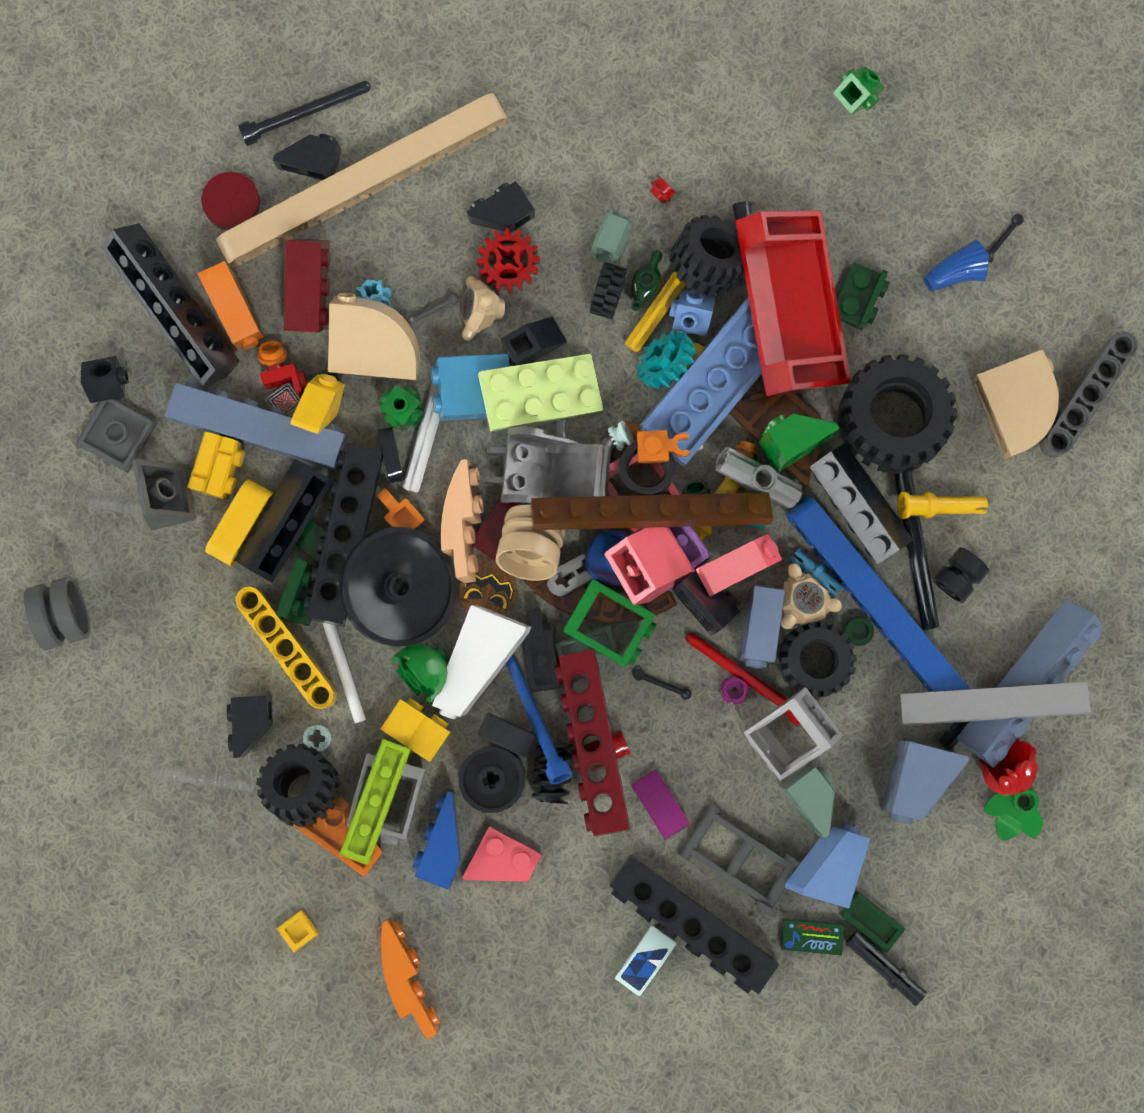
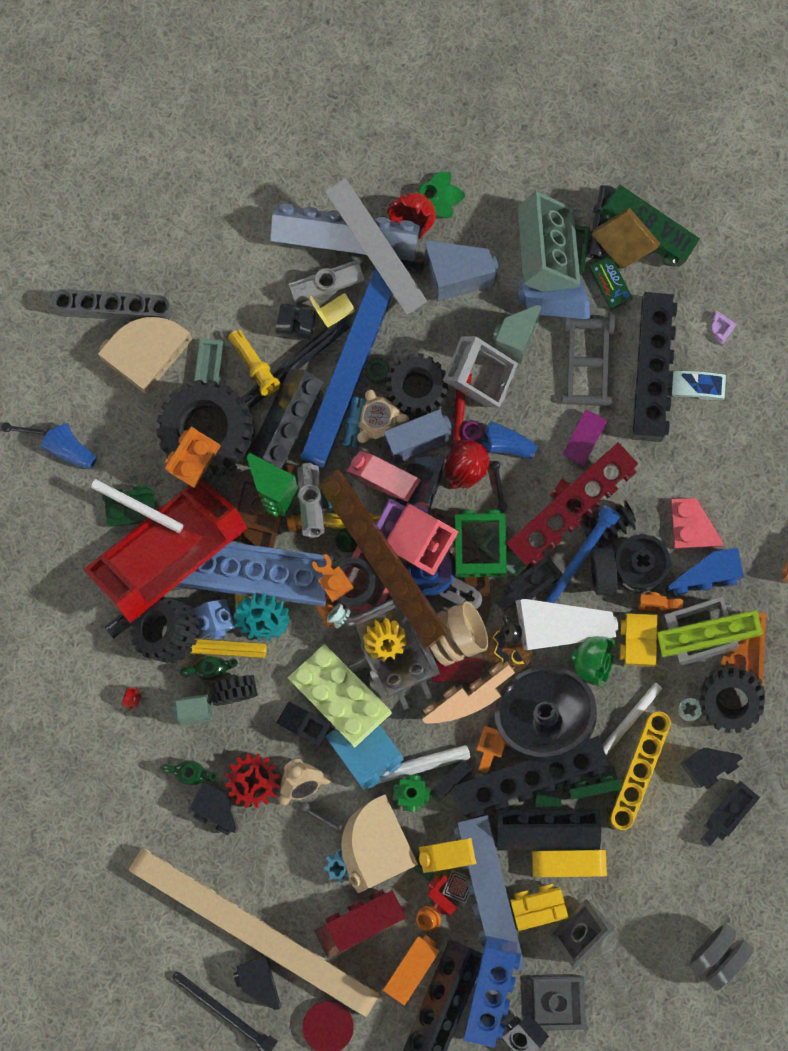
camera: 120 degrees left, 5 degrees down
none -> white bar [91,479,184,533]
none -> dark green piece [160,760,218,786]
none -> orange bracket [165,427,221,488]
none -> sand green tile [193,338,224,385]
none -> light grey piece [288,260,364,305]
none -> light yellow bracket [309,293,355,328]
none -> yellow gear [363,617,407,663]
none -> red hair [444,440,490,489]
none -> blue brick [464,936,521,1048]
none -> blue piece [481,421,538,459]
none -> black piece [500,615,522,645]
none -> sand green slope [518,191,581,292]
none -> pearl gold tile [591,208,660,269]
none -> dark green brick [599,184,700,267]
none -> orange plate [637,592,683,613]
none -> black hinge [700,781,760,846]
none -> lavender tile [711,311,737,345]

